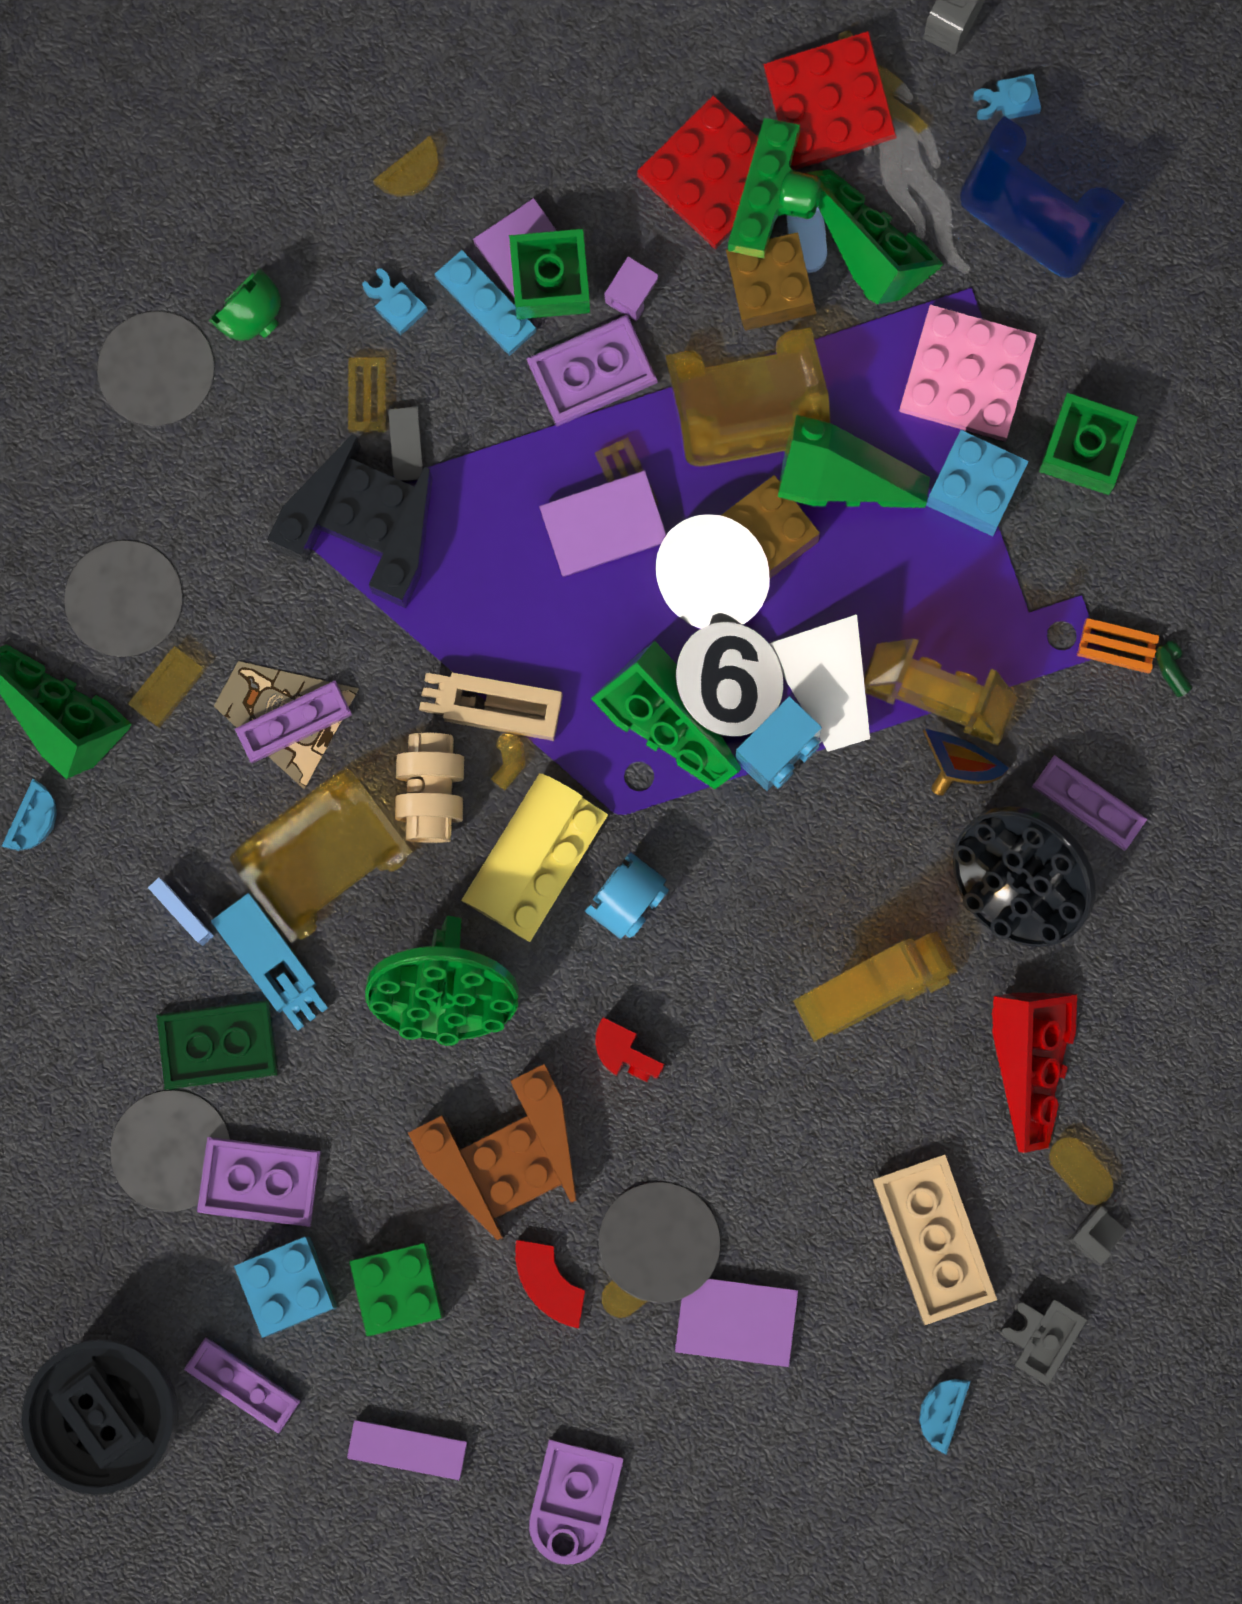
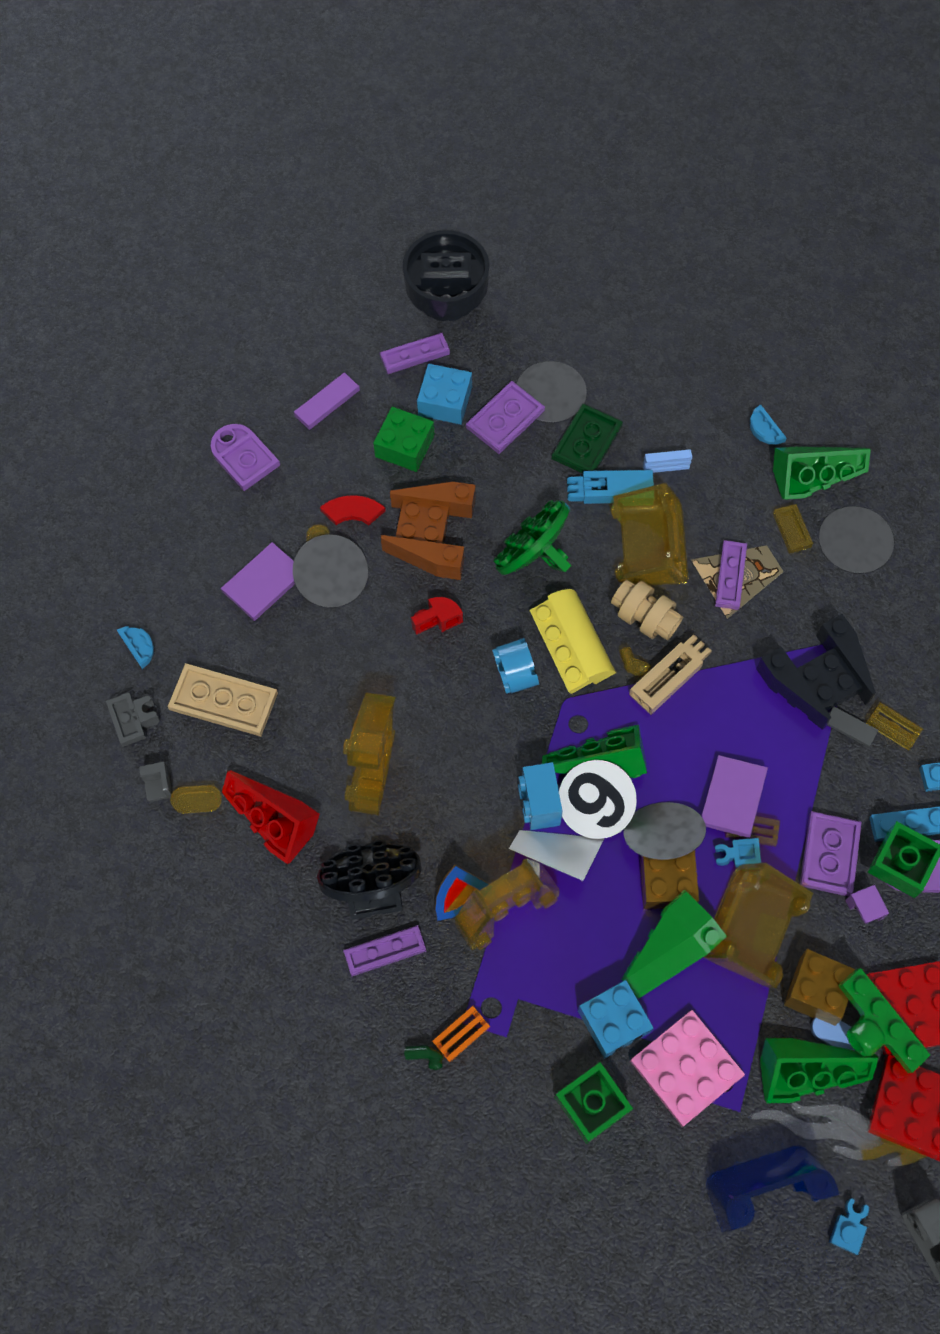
camera: 120 degrees right, 15 degrees down
none -> dark azure plate [715,838,762,868]

